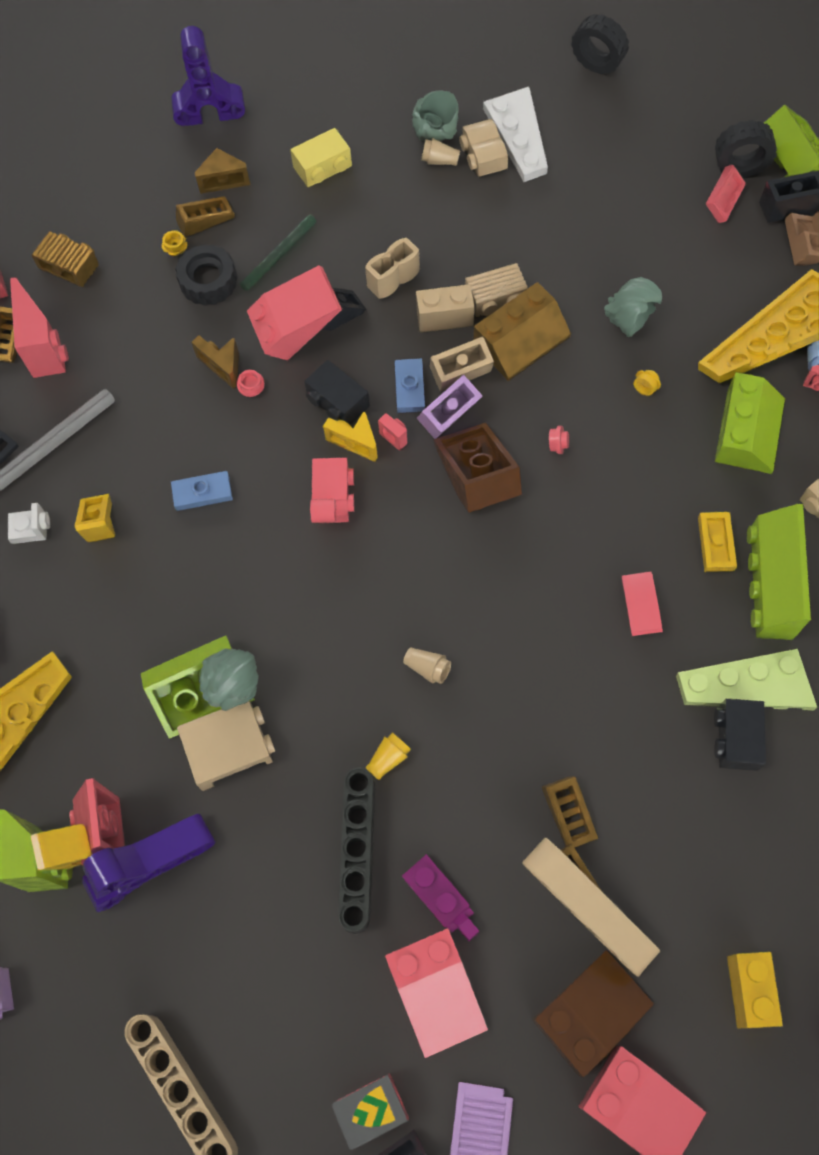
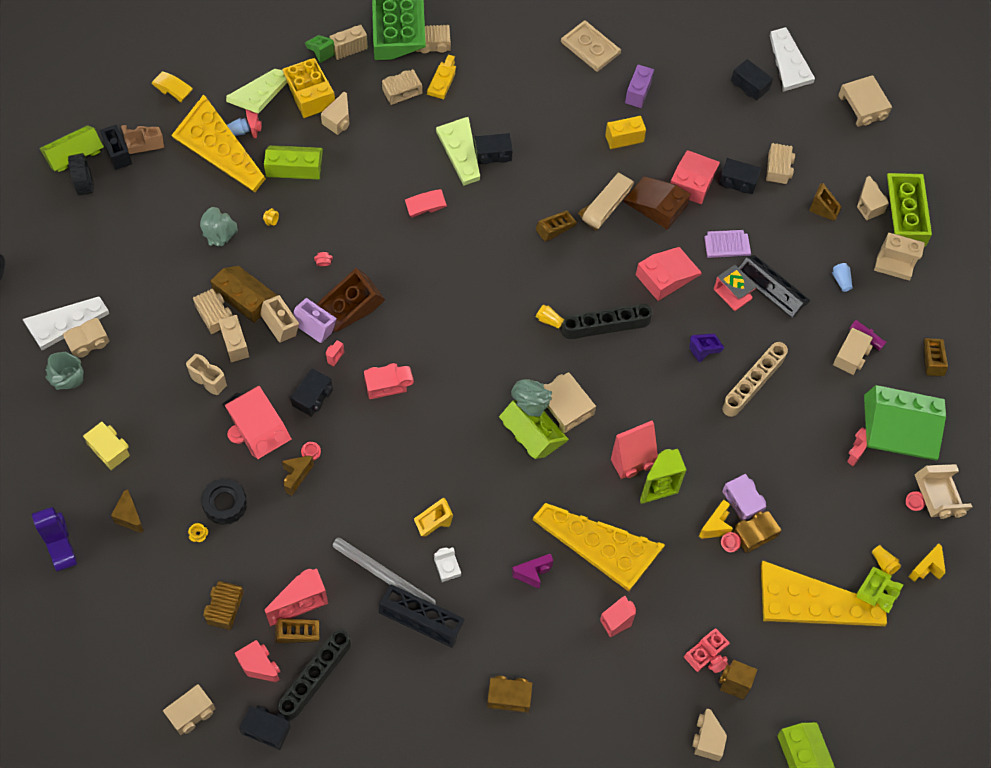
camera: 110 degrees left, 5 degrees down
yellow slope [31,824,91,870] -> none
dark purple beam [82,814,216,912] -> none
medium blue plate [171,471,233,511] -> none
pearl gold slope [176,196,234,237] -> none
clear green bar [240,214,316,291] -> none
yellow slope [323,412,378,462] -> none
medium blue plate [395,359,425,413] -> none
magenta hinge [402,854,479,941] -> none
tan cone [403,647,451,684] -> none
tan cone [421,138,460,166] -> none
yellow plate [698,512,737,572] -> none
coral plate [706,165,746,223] -> none
lime slope [747,504,811,640] -> none
none -> dark purple slope [690,334,724,362]

